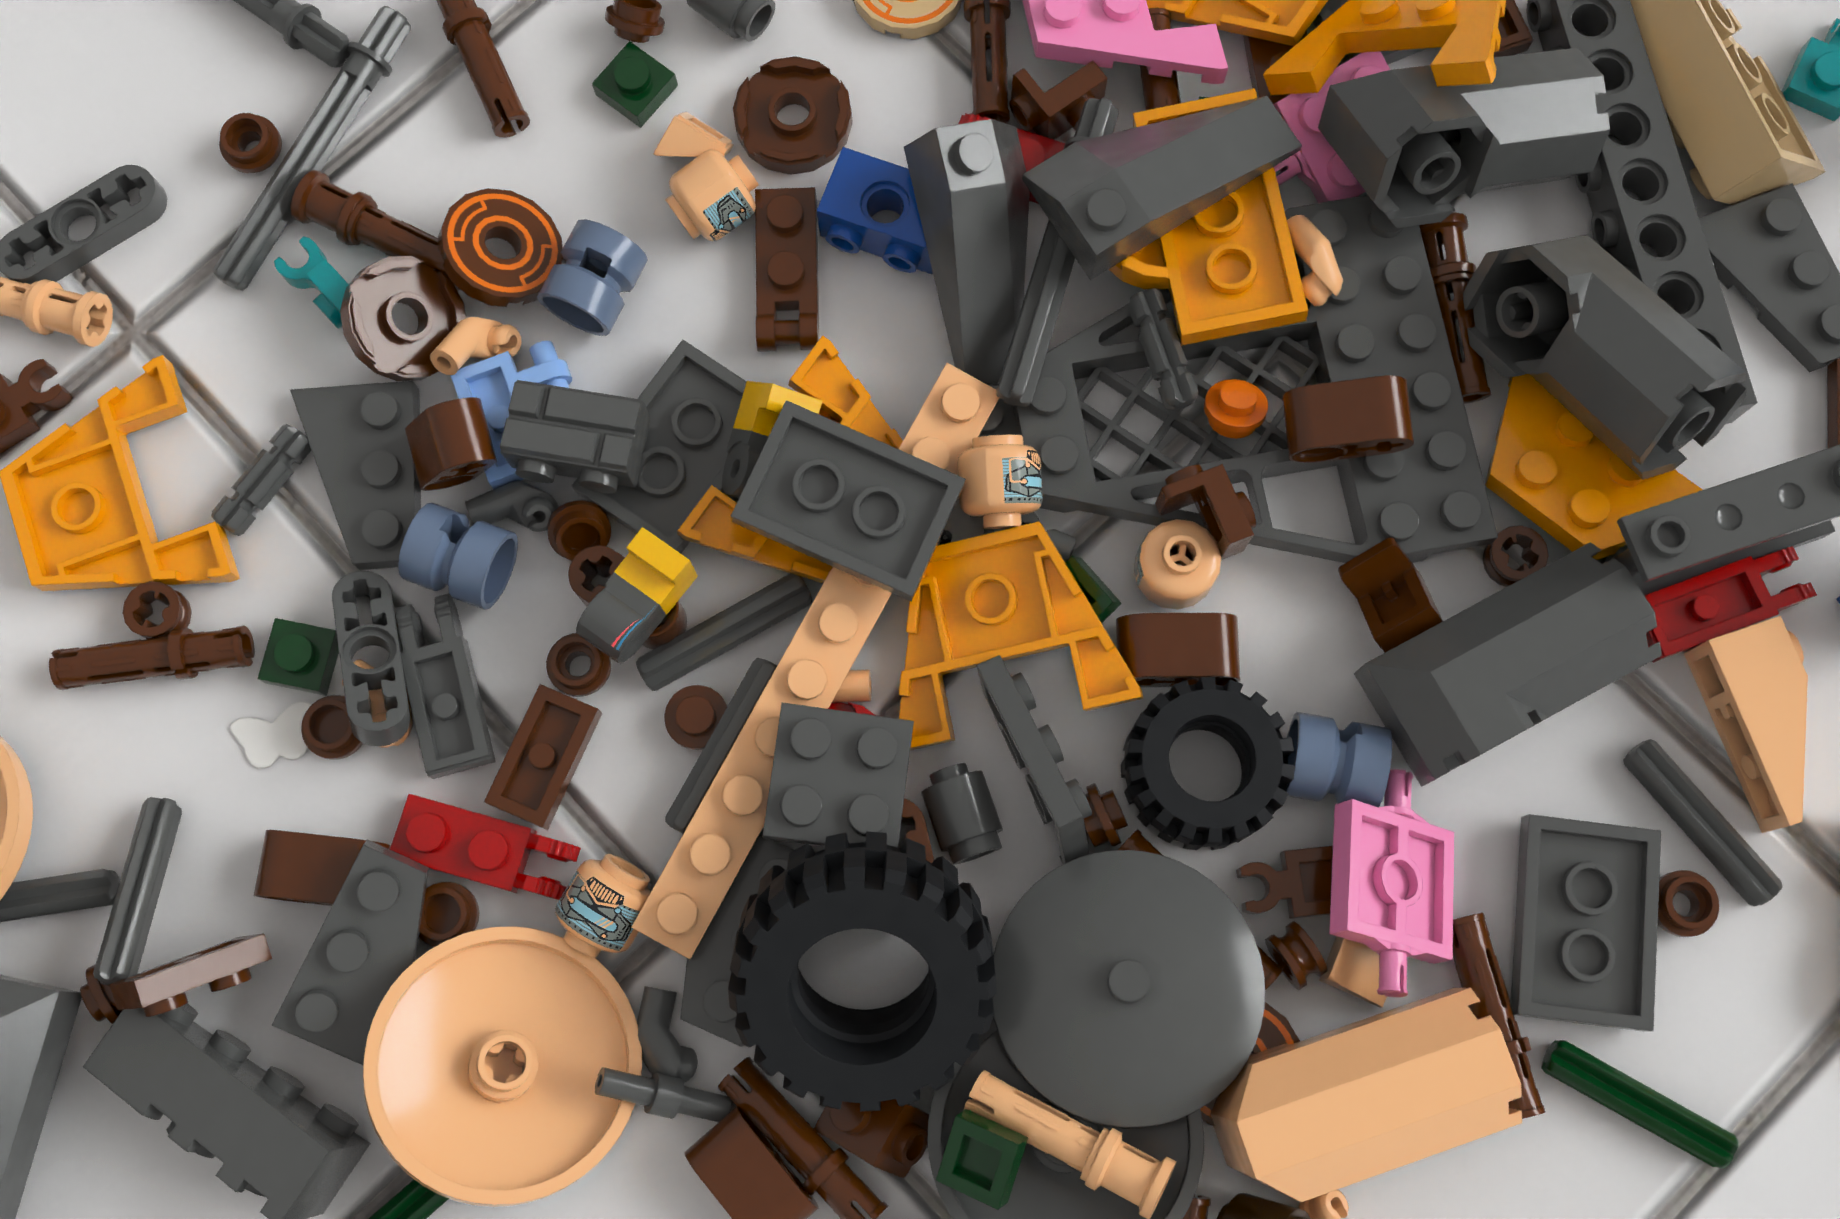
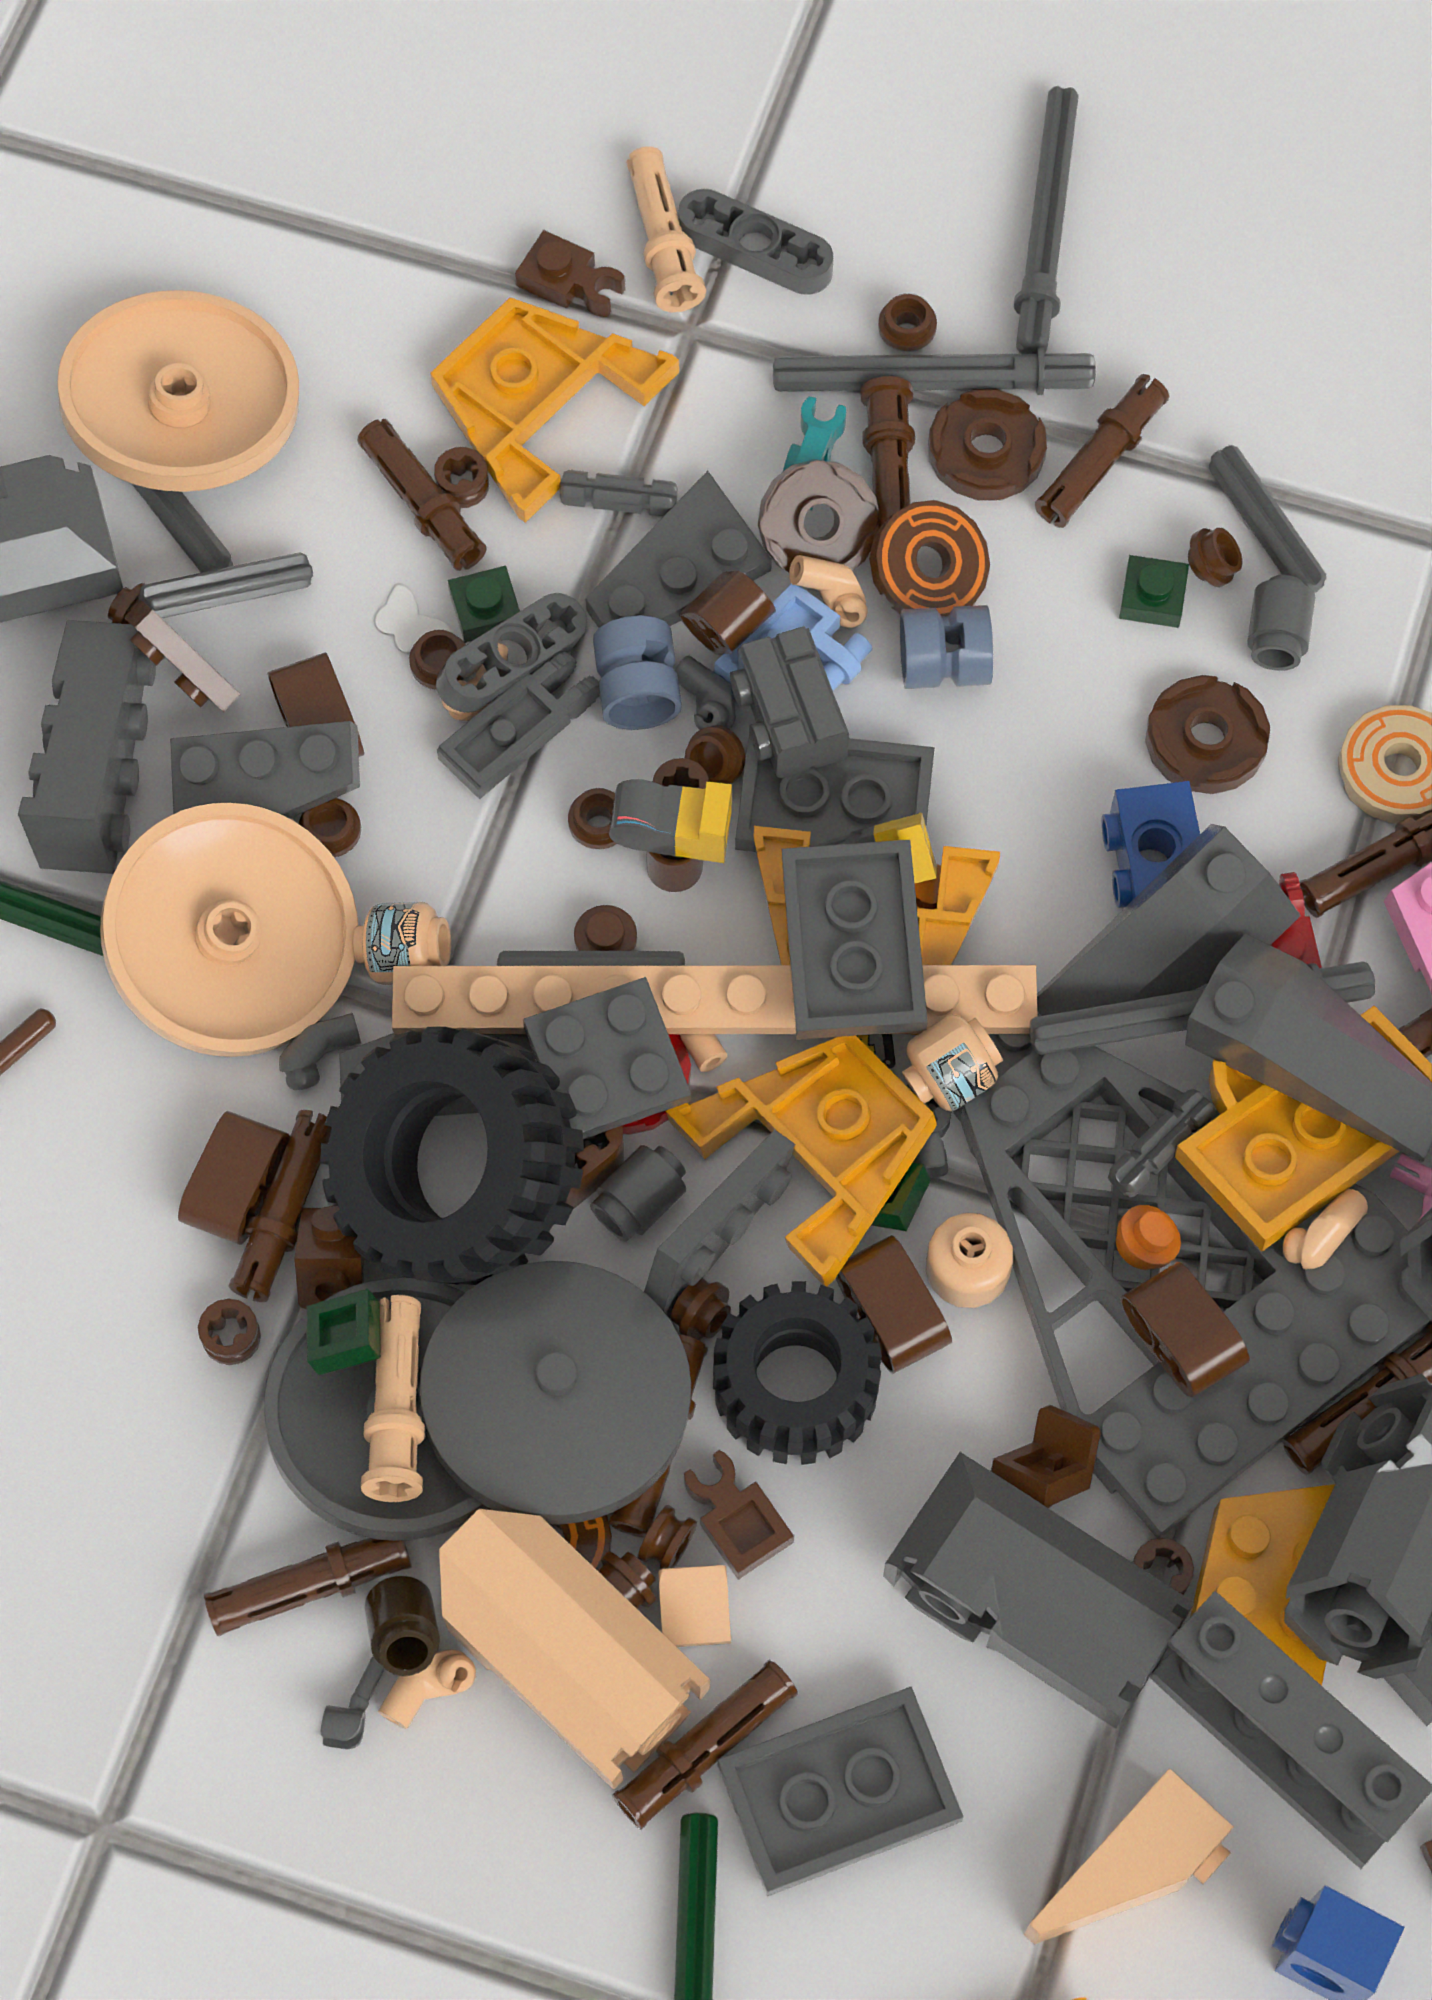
camera: 60 degrees right, 10 degrees down
red hinge [390,794,581,900] -> none
reddish brown plate [484,684,602,830] -> none
dark grey bar [595,1067,732,1122] -> none
dark grey axle [636,573,813,691] -> none
light nougat slope [653,112,734,157] -> none
light nougat head [665,149,759,241] -> none
reddish brown plate [755,187,819,352] -> none
reddish brown bracket [1009,61,1108,140] -> none
reddish brown bracket [1155,464,1256,560] -> none
sand blue wheel [1285,712,1392,807] -> none
bright pink plate [1329,769,1454,997] -> none
dark grey axle [1623,739,1783,906] -> none
red hinge [1644,546,1817,663] -> none
reddish brown plate [1658,870,1719,937] -> none
none -> reddish brown plate [598,1551,656,1609]
none -> reddish brown tile [928,389,1047,501]

